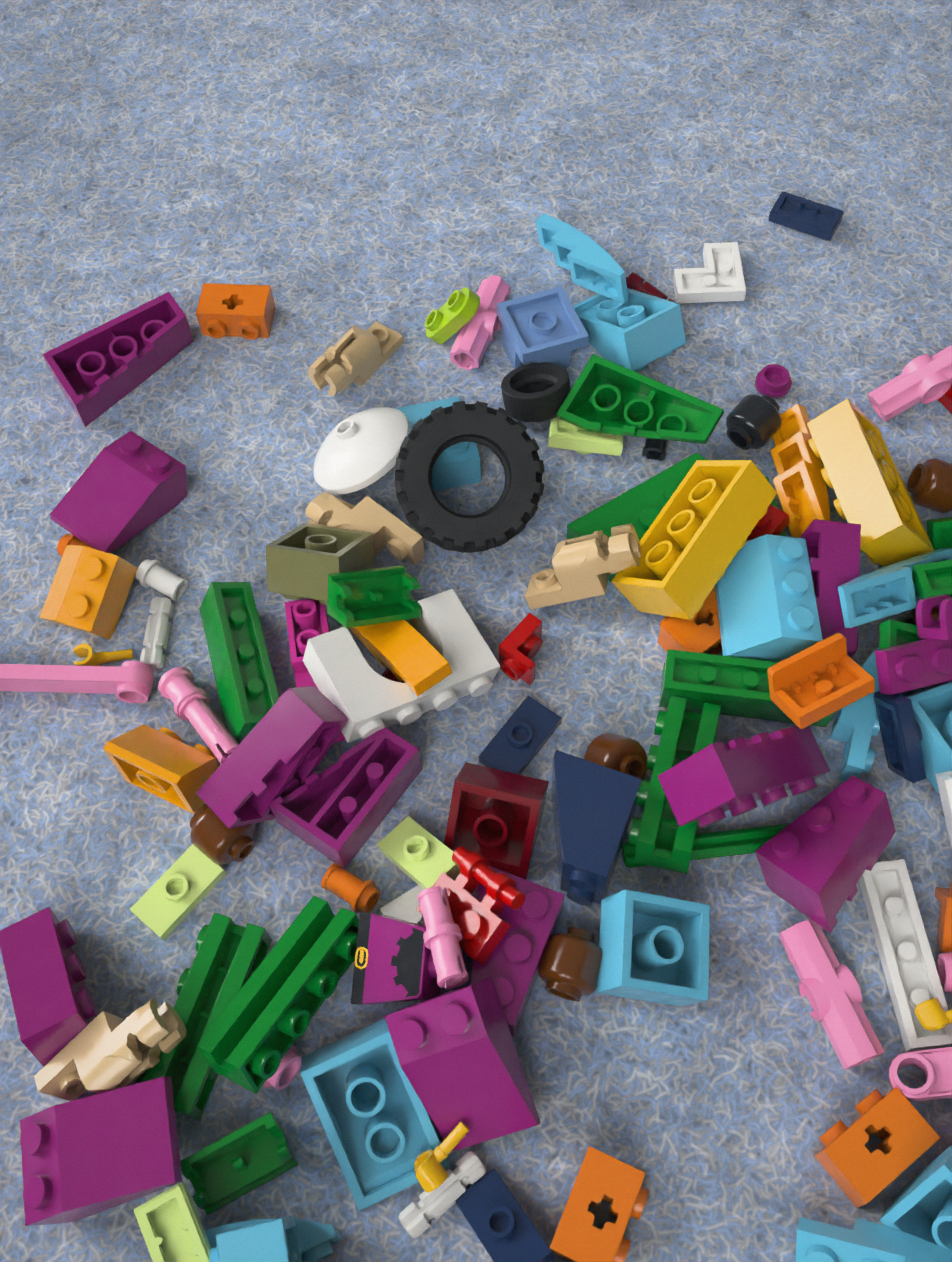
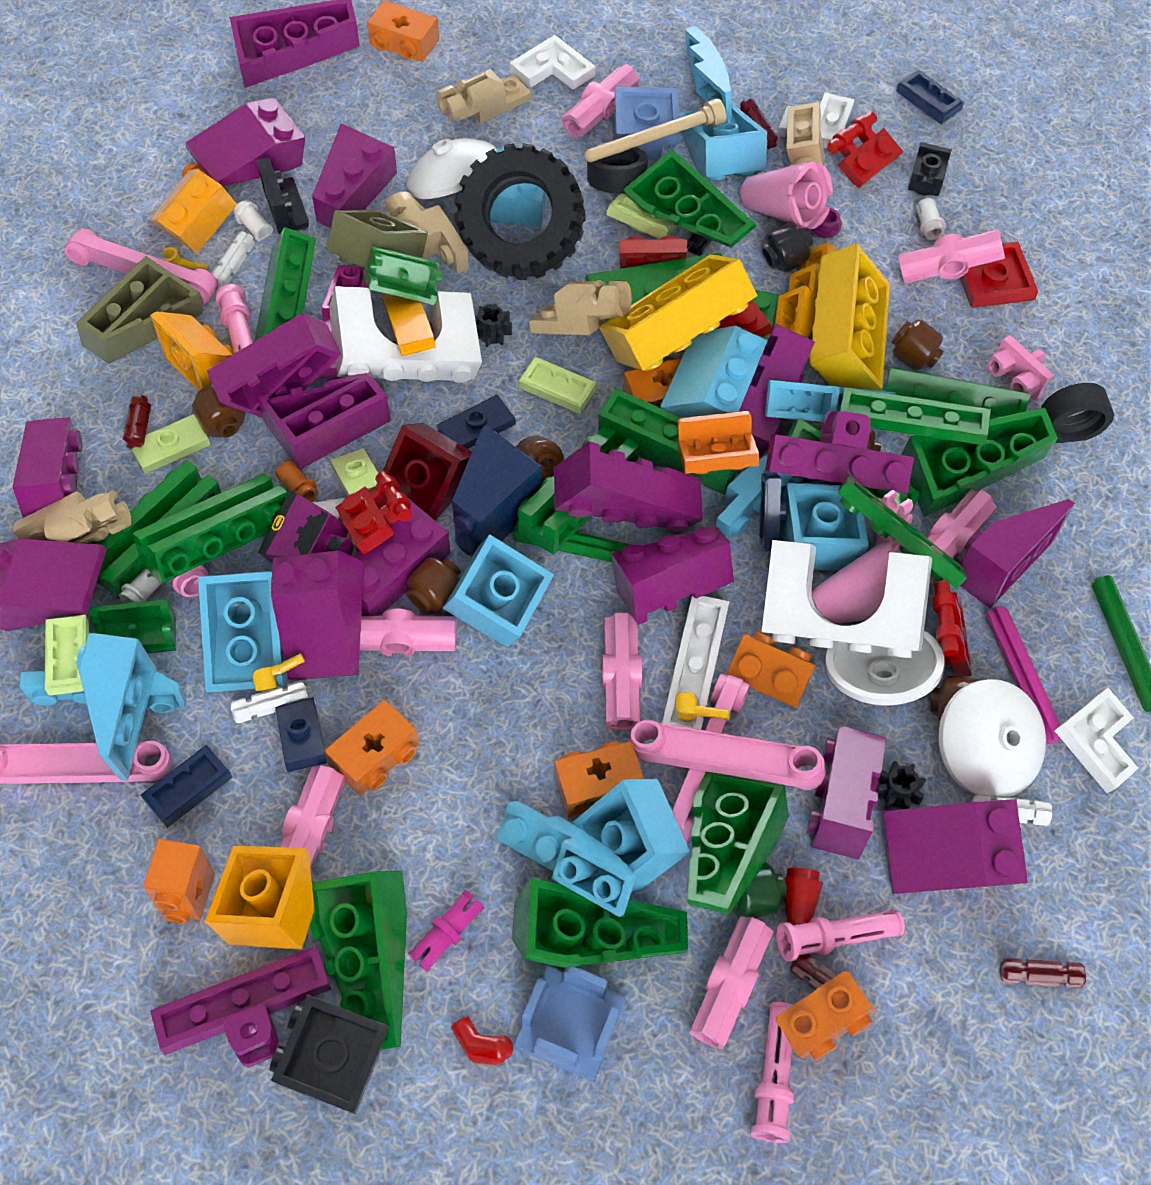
camera: 15 degrees right, 0 degrees up
bright pink pin [417,886,469,989] -> none
lime plate [424,287,480,344] -> none
red bracket [499,613,543,685] -> none
none -> olive wedge [76,256,203,364]
none -> white pin [119,568,162,604]
none -> dark red axle [122,395,151,449]
none -> black bracket [257,158,309,234]
none -> magenta wedge [312,123,397,228]
none -> bright pink piece [360,608,457,657]
none -> black gear [475,304,512,347]
none -> white plate [510,35,596,90]
none -> yellowish green plate [519,357,596,414]
none -> tan piece [584,98,726,162]
none -> red plate [619,236,687,269]
none -> bright pink cone [740,161,833,229]
none -> tan plate [787,102,824,166]
none -> red plate [827,111,904,188]
none -> black brick [908,142,952,197]
none -> white pin [915,198,946,240]

